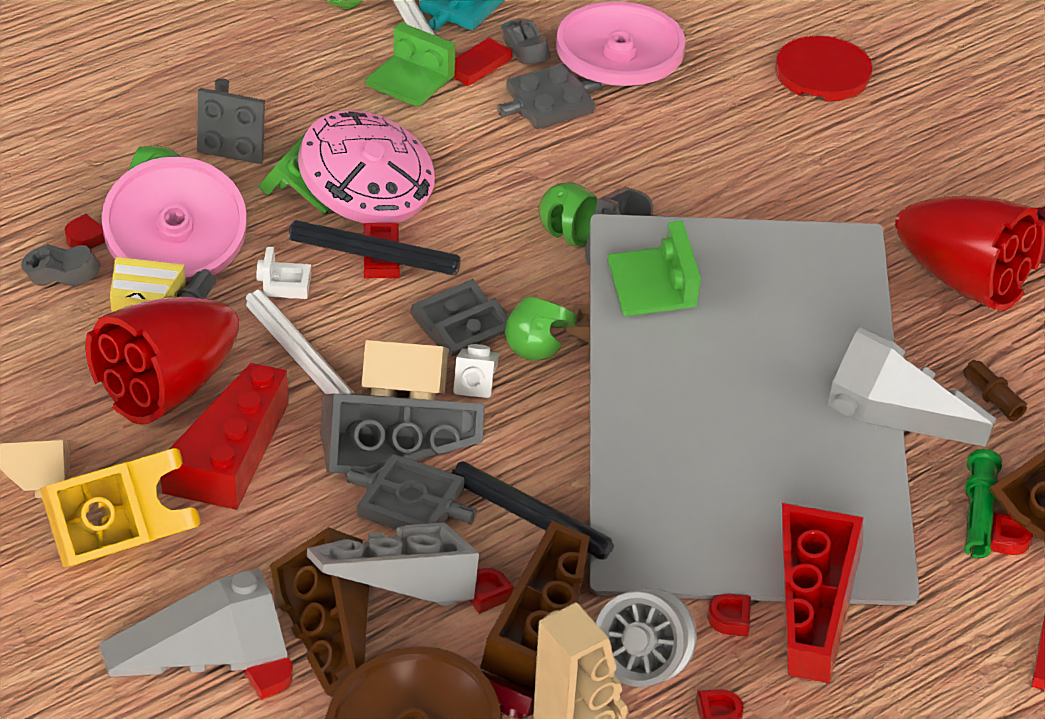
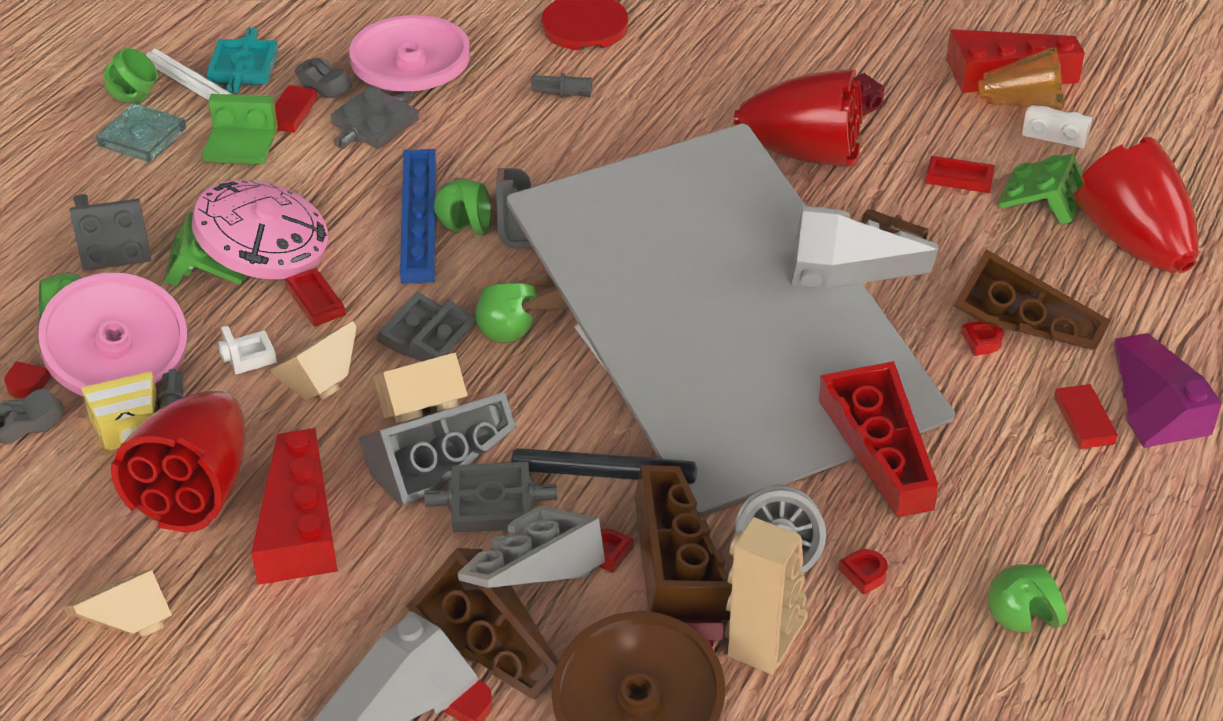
camera: 25 degrees left, 0 degrees up
yellow brick [40,448,201,567] -> none
white axle [246,290,355,395] -> none
black axle [289,220,461,276] -> none
white bracket [453,344,499,398] -> none
bright green bracket [607,220,701,316] -> none
red tile [707,594,751,637] -> none
green pin [964,449,1002,559] -> none
none -> clear light blue plate [96,103,186,162]
none -> tan slope [270,321,356,400]
none -> blue plate [400,149,436,284]
none -> dark grey axle [531,73,592,98]

